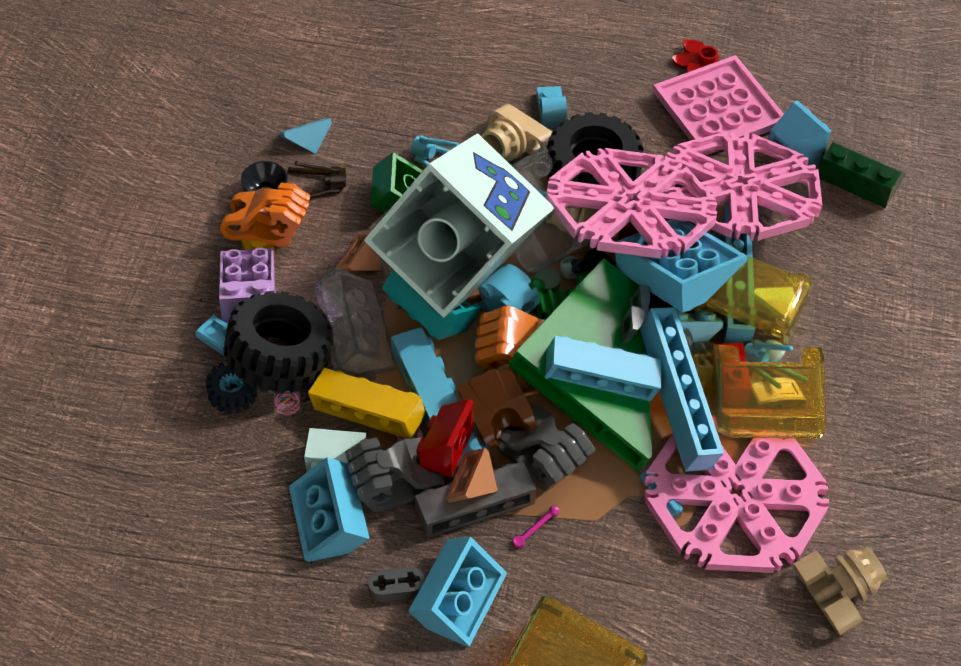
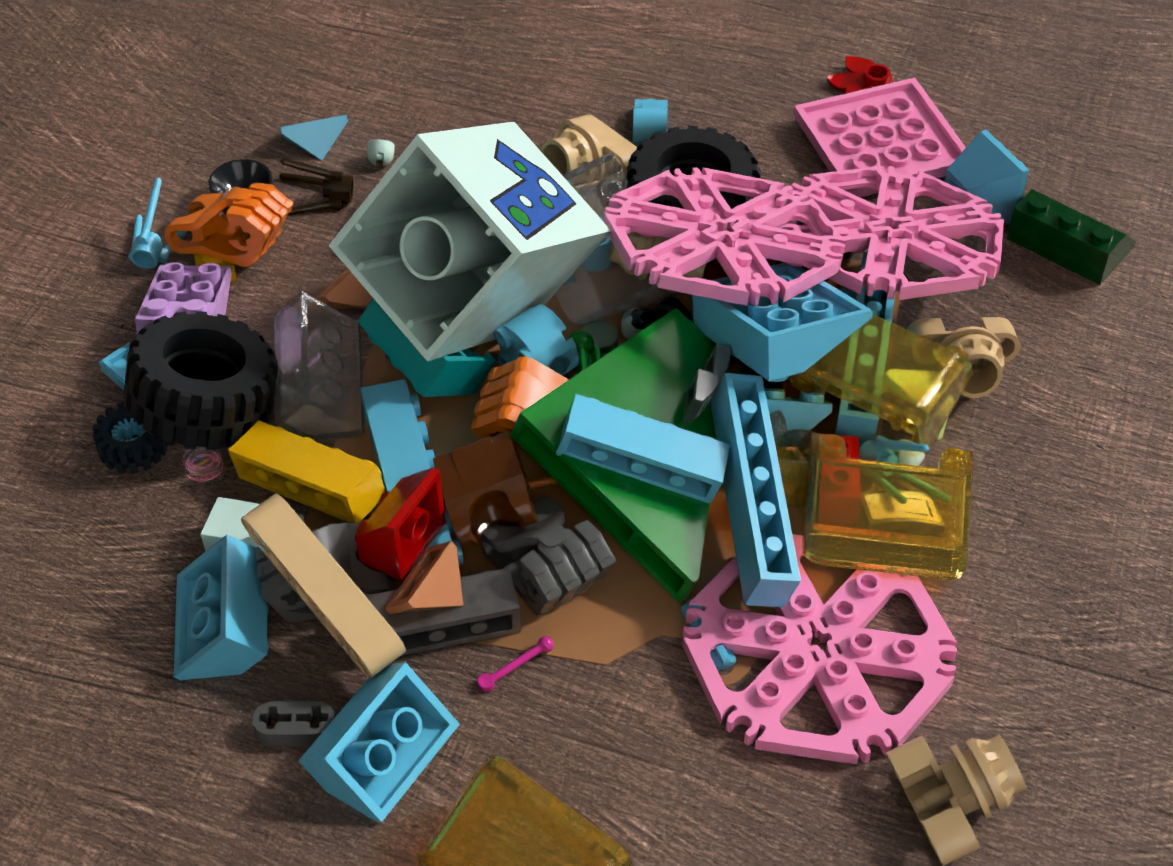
camera: 10 degrees right, 5 degrees down
none -> medium azure plant [128,178,187,269]
none -> tan beam [241,493,406,679]
none -> light aqua hinge [367,139,395,167]
none -> tan beam [906,317,1021,398]

